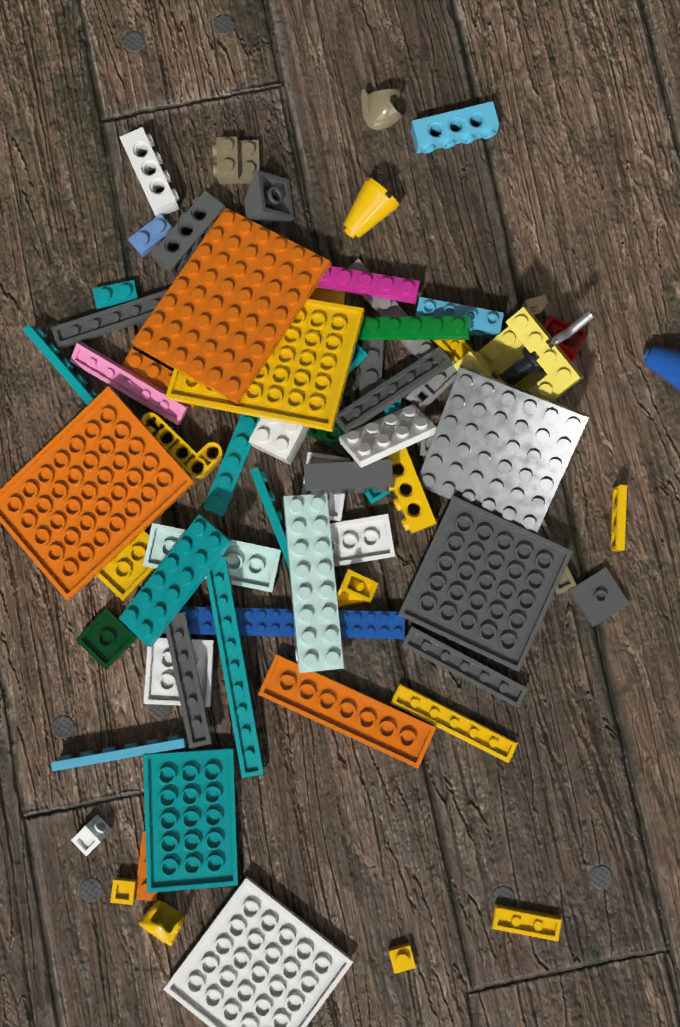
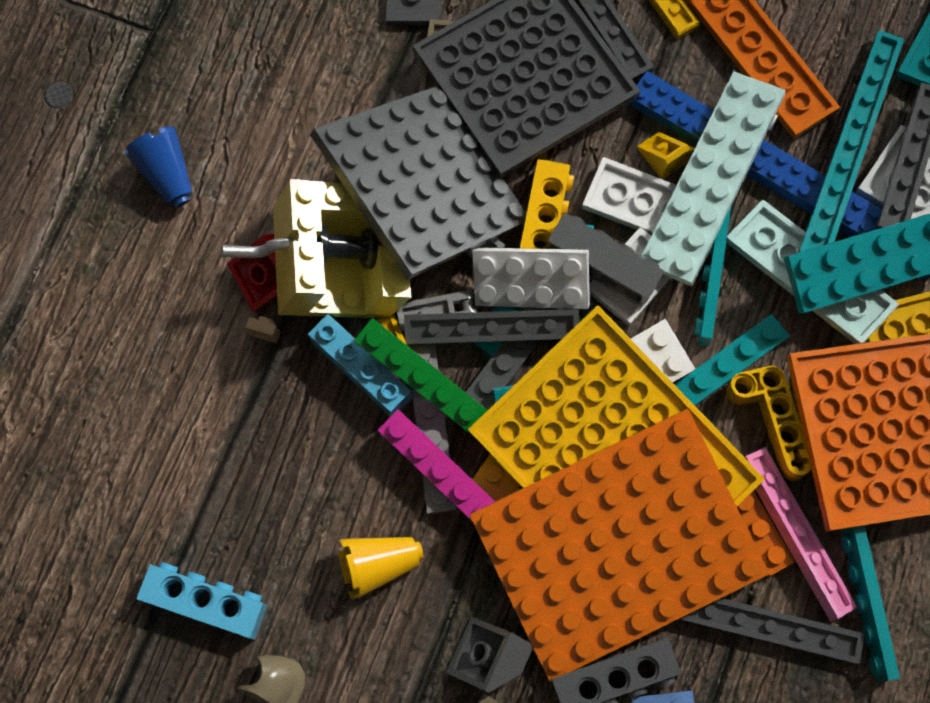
camera: 145 degrees left, 10 degrees down
teal plate [93,280,139,311] -> none
yellow tile [610,485,627,552] -> none

